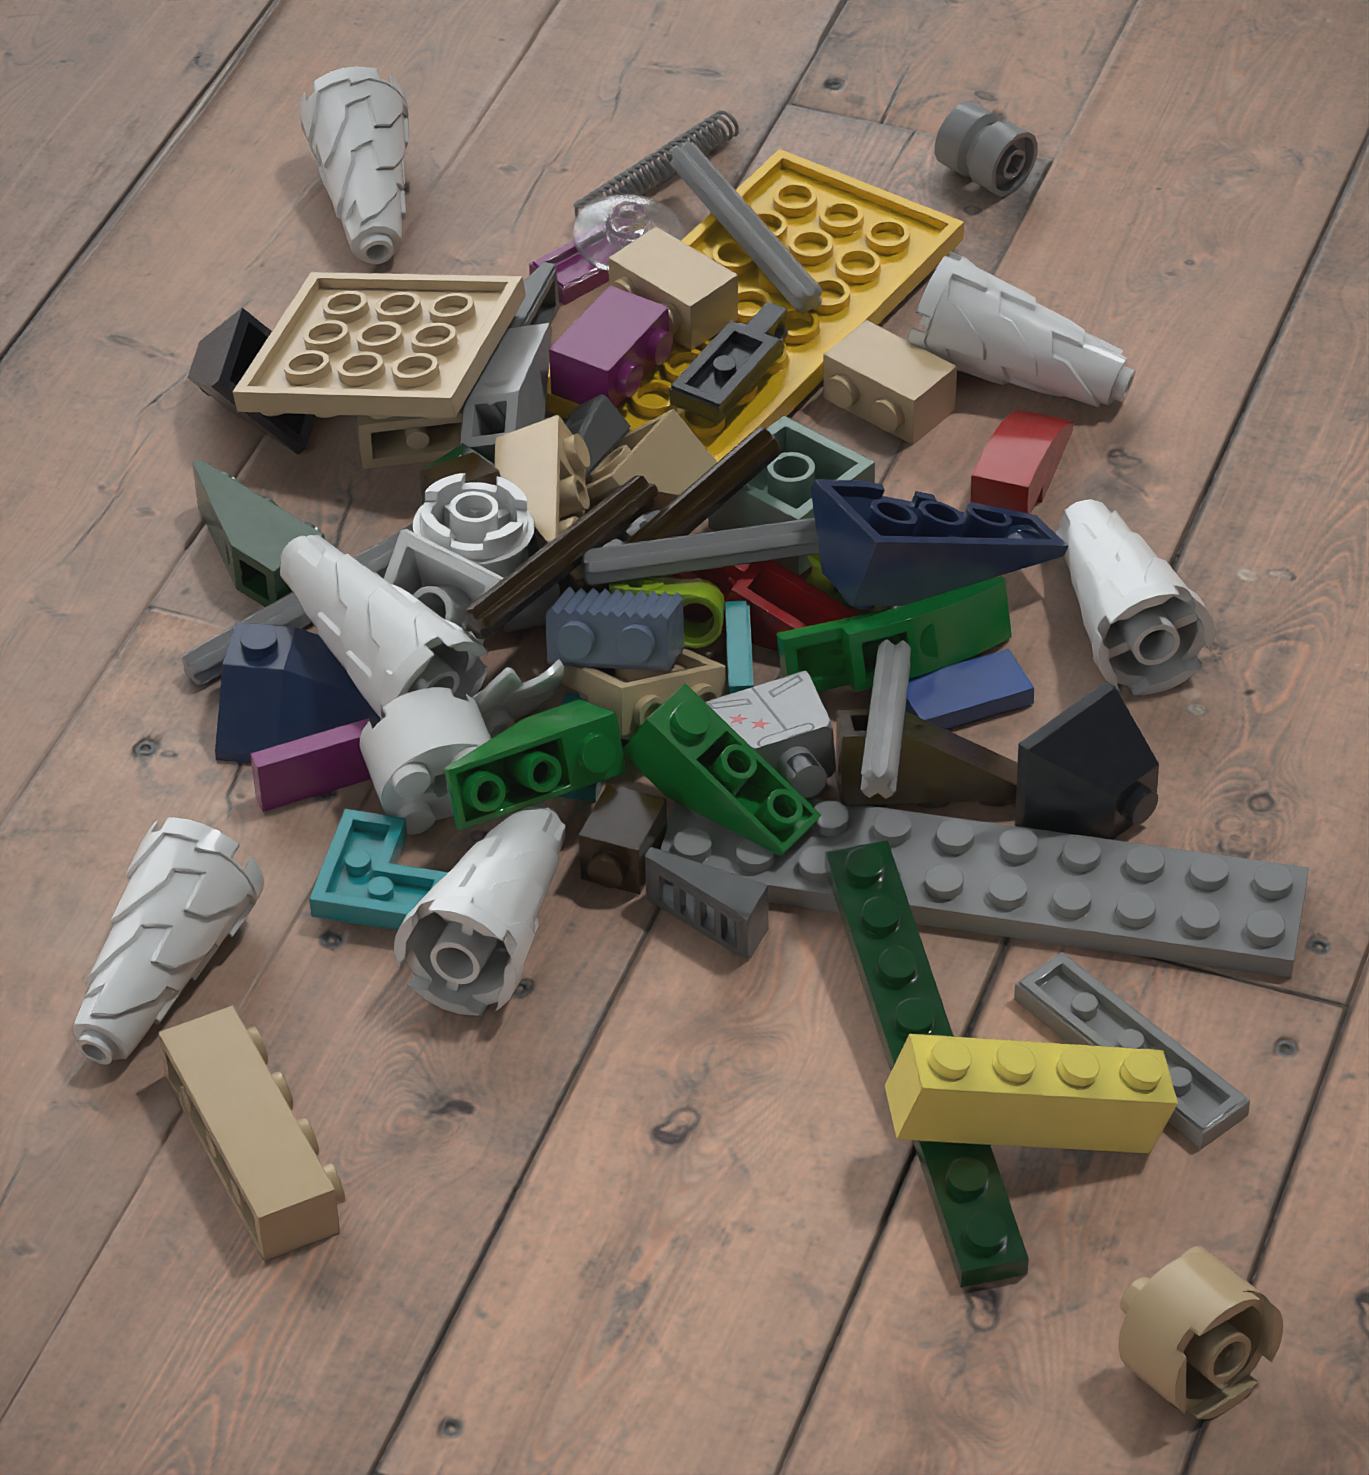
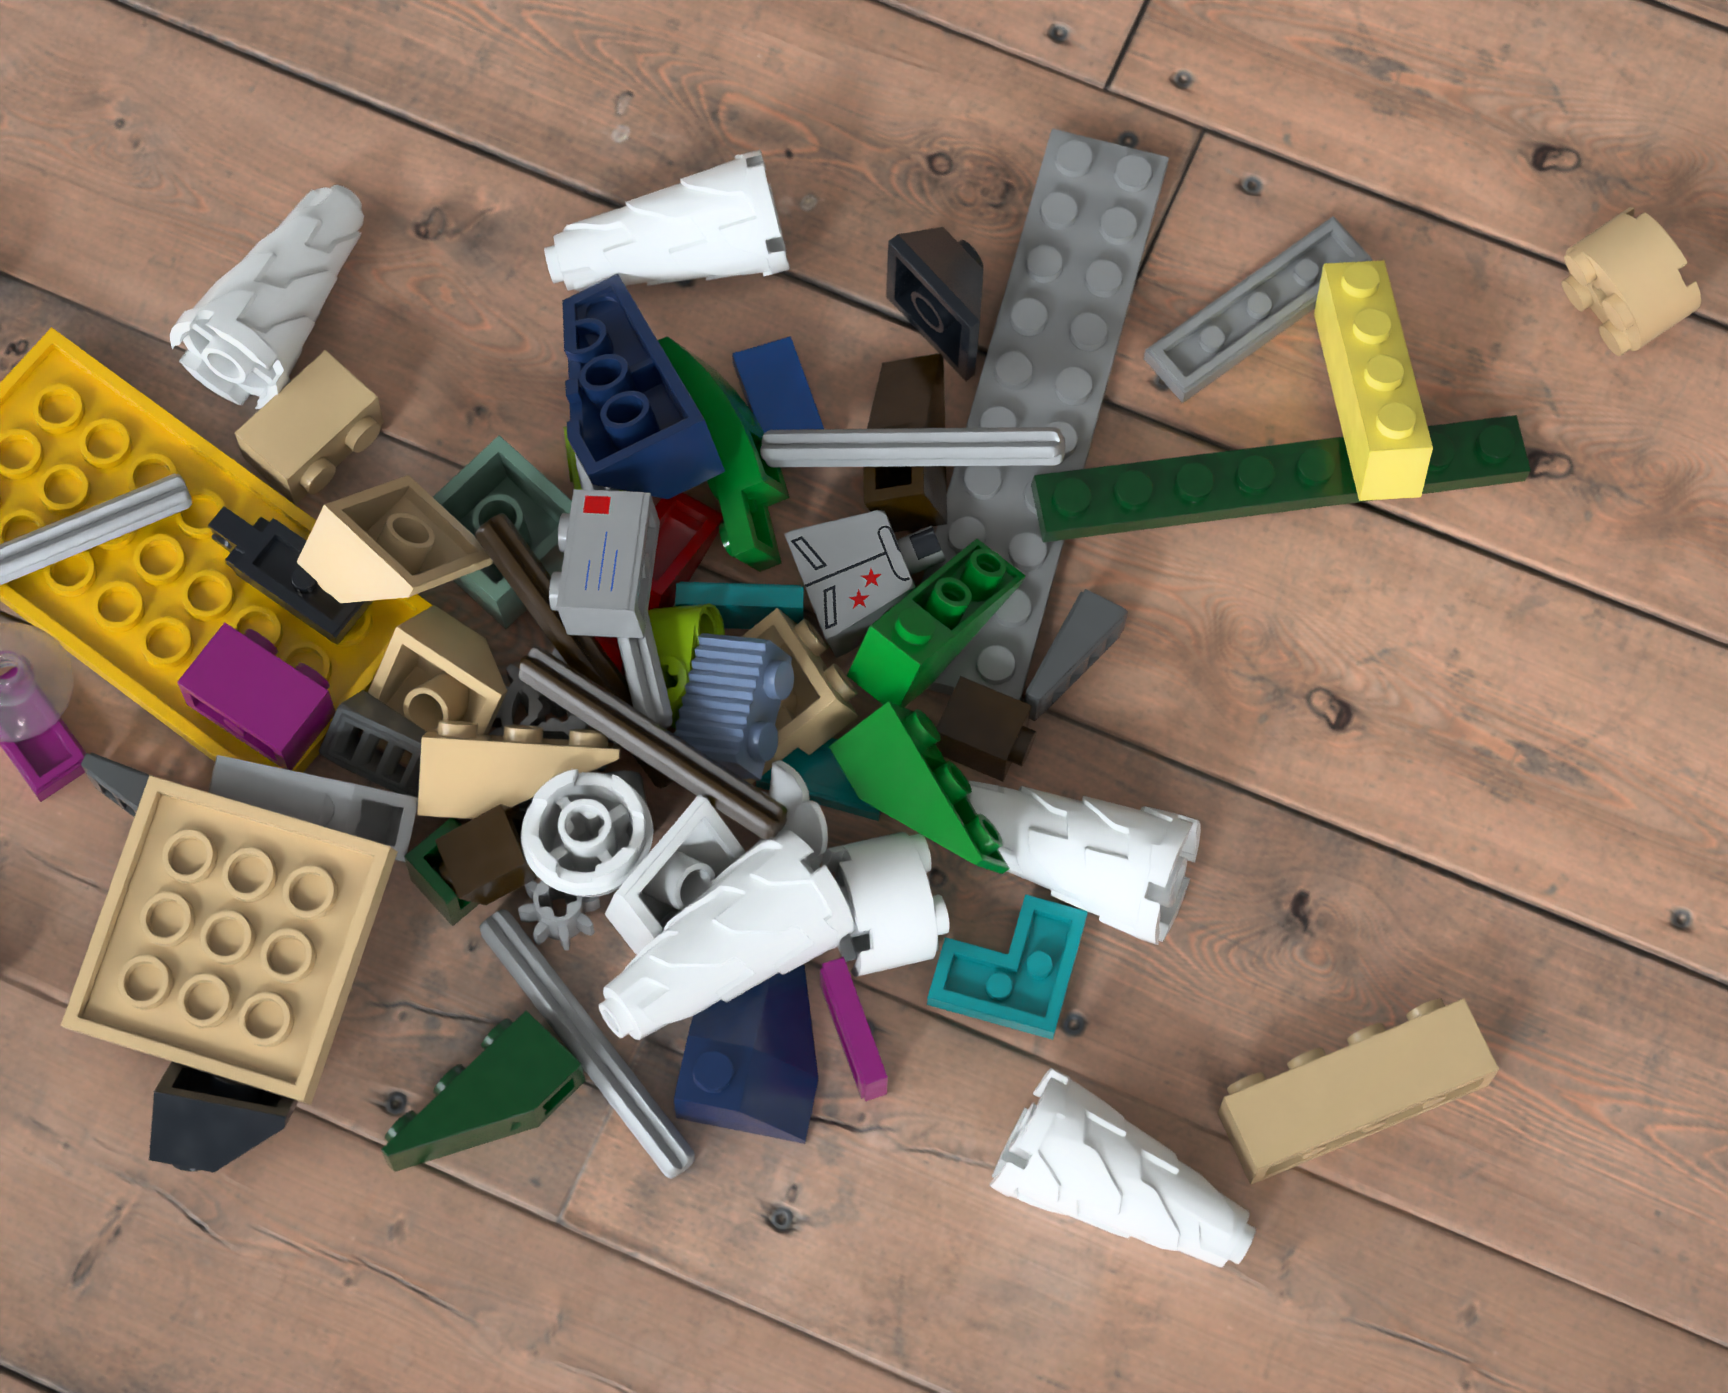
camera: 90 degrees left, 25 degrees up
tan brick [609,227,738,351] -> none
red slope [970,410,1074,514] -> none
none -> tan slope [297,475,493,603]
none -> light grey brick [549,489,660,639]

